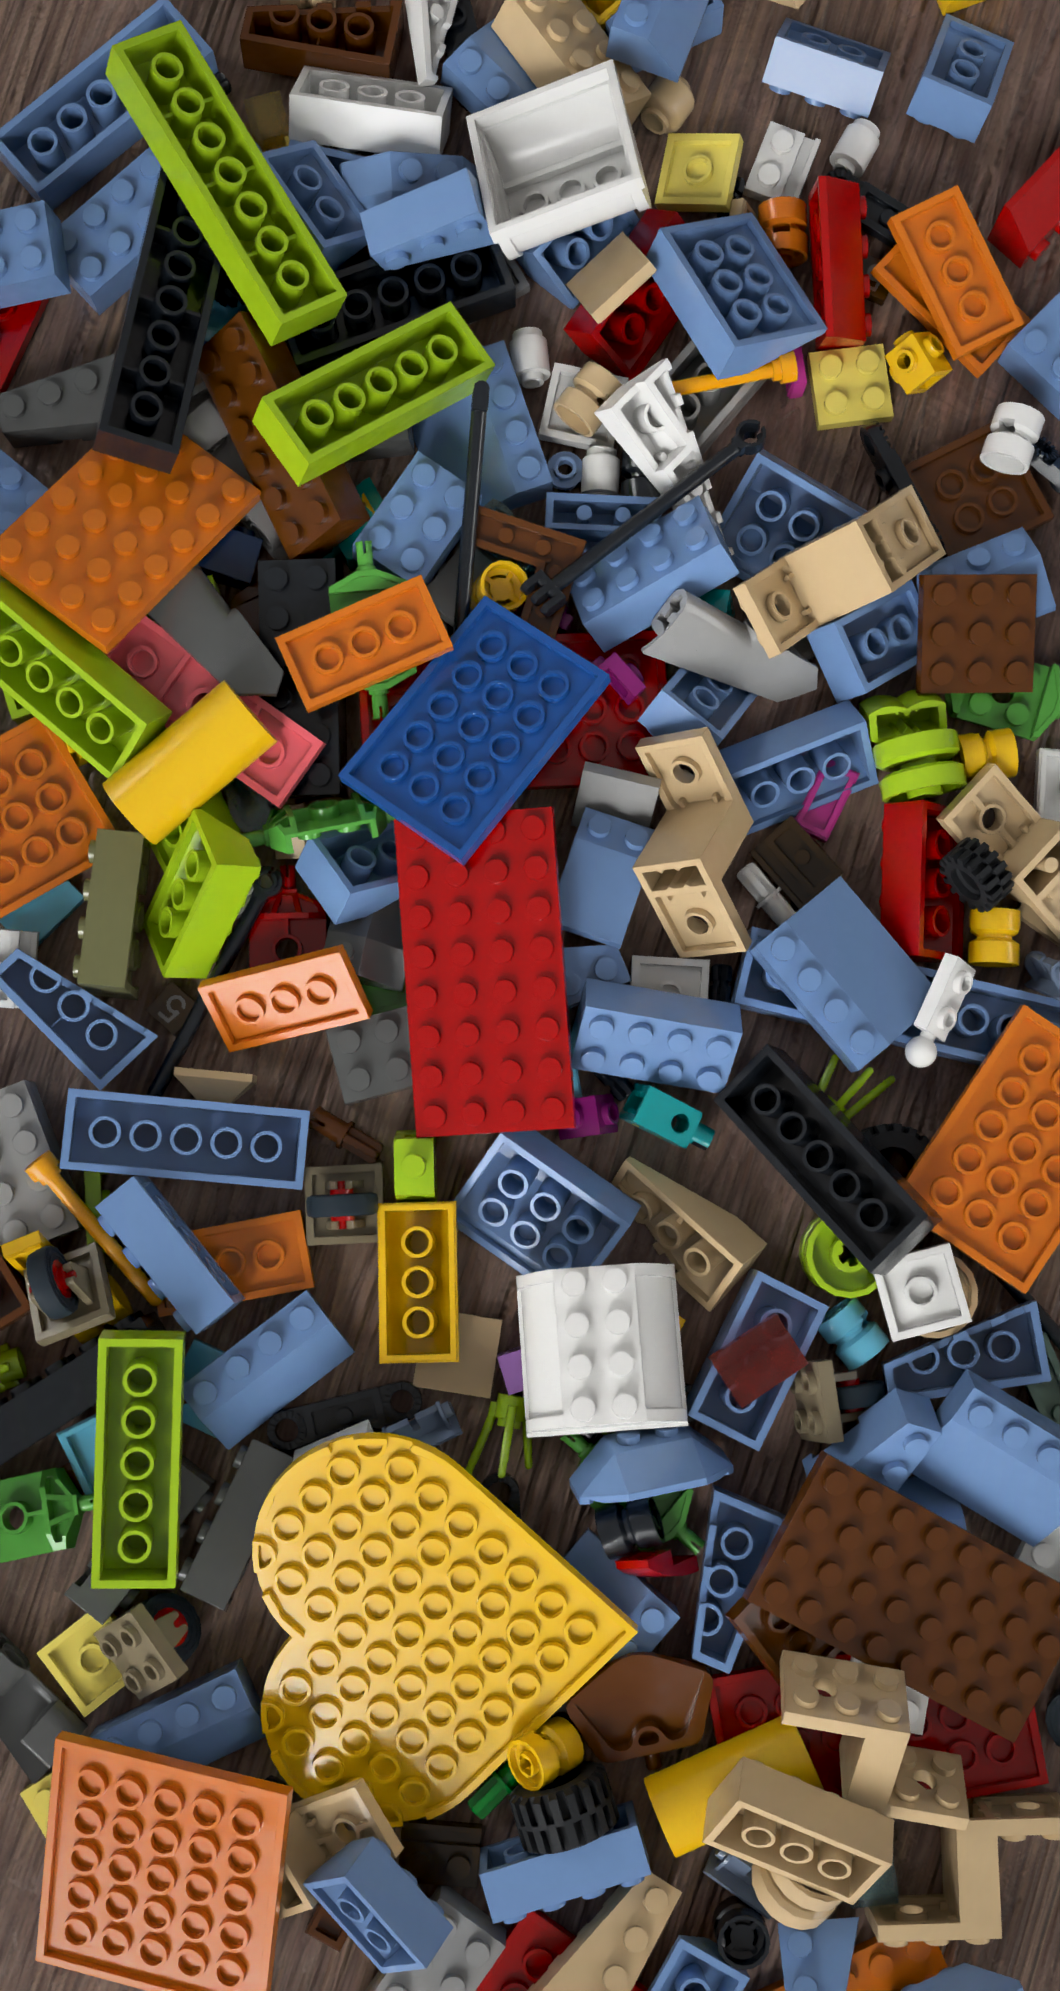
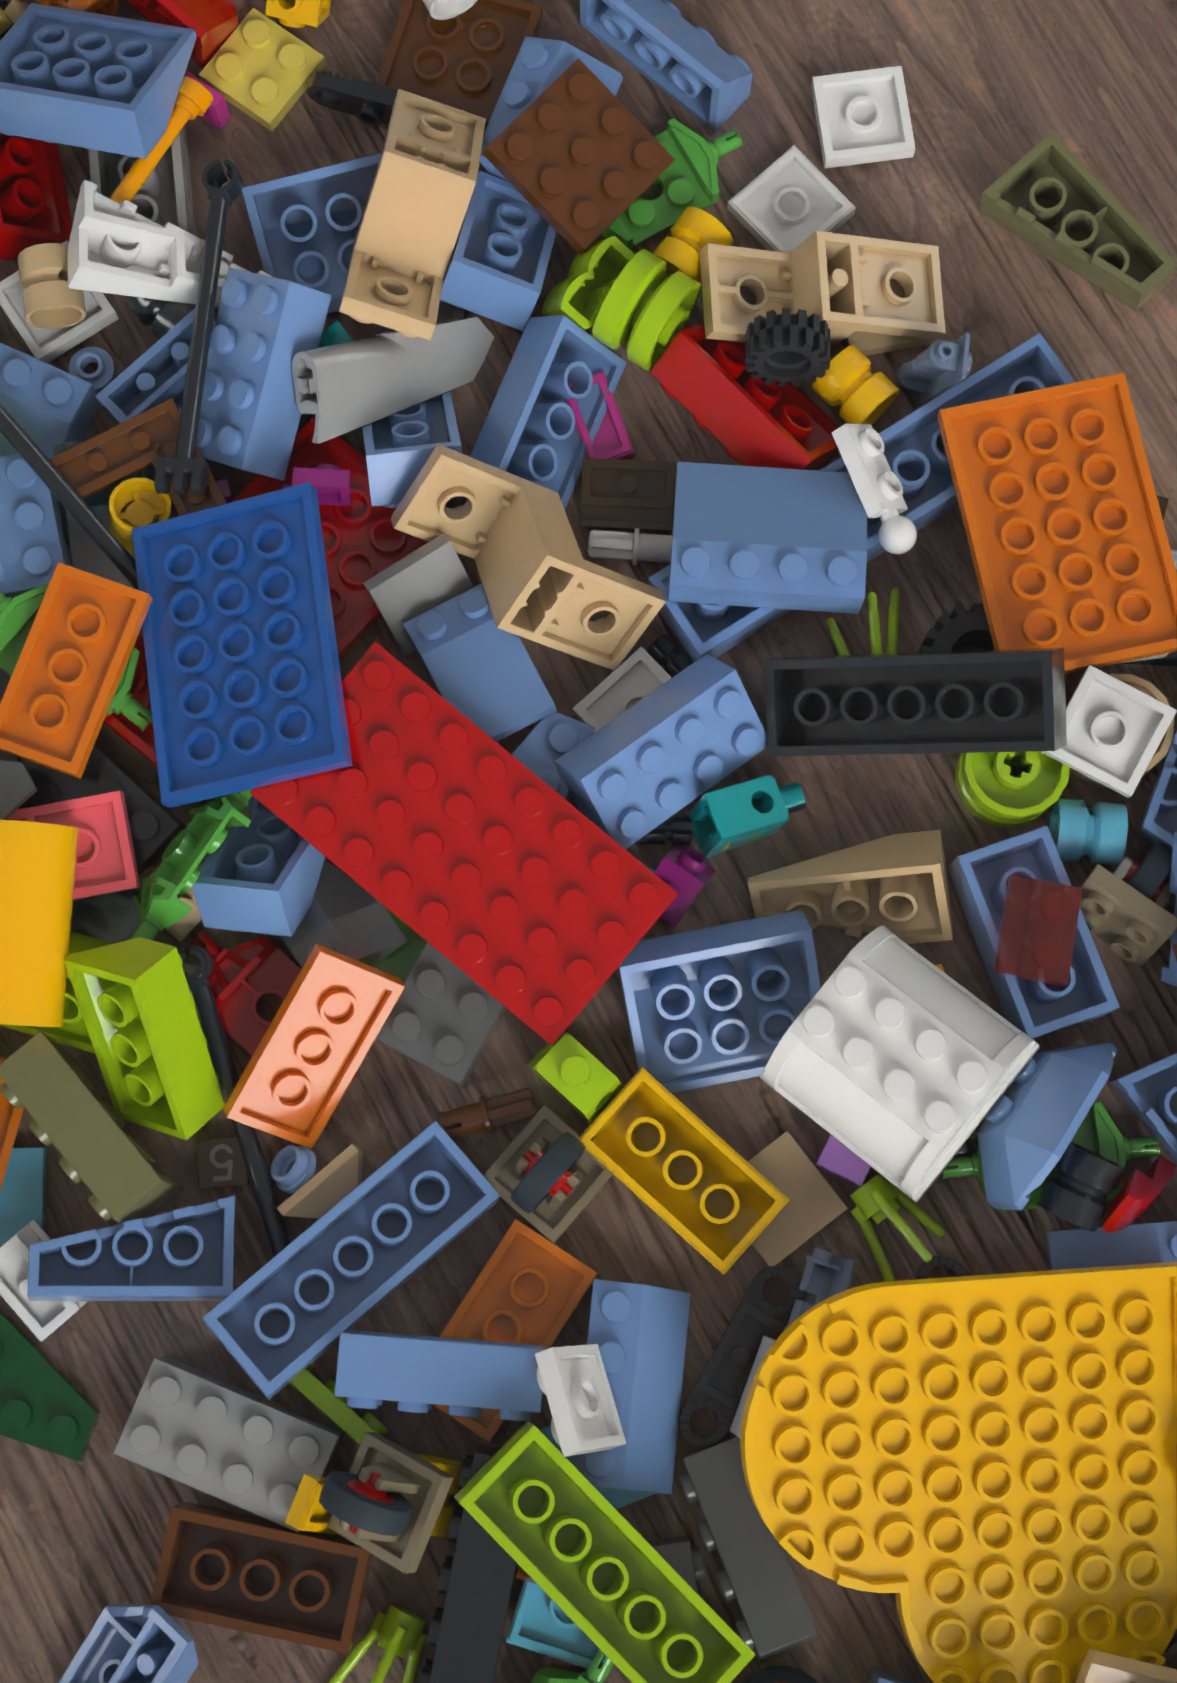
camera: 40 degrees left, 5 degrees down
light orange piece [24,1150,163,1306] -> none
white brick [581,446,620,495] -> none
none -> light blue plate [271,1145,316,1194]
none -> white plate [535,1344,626,1457]

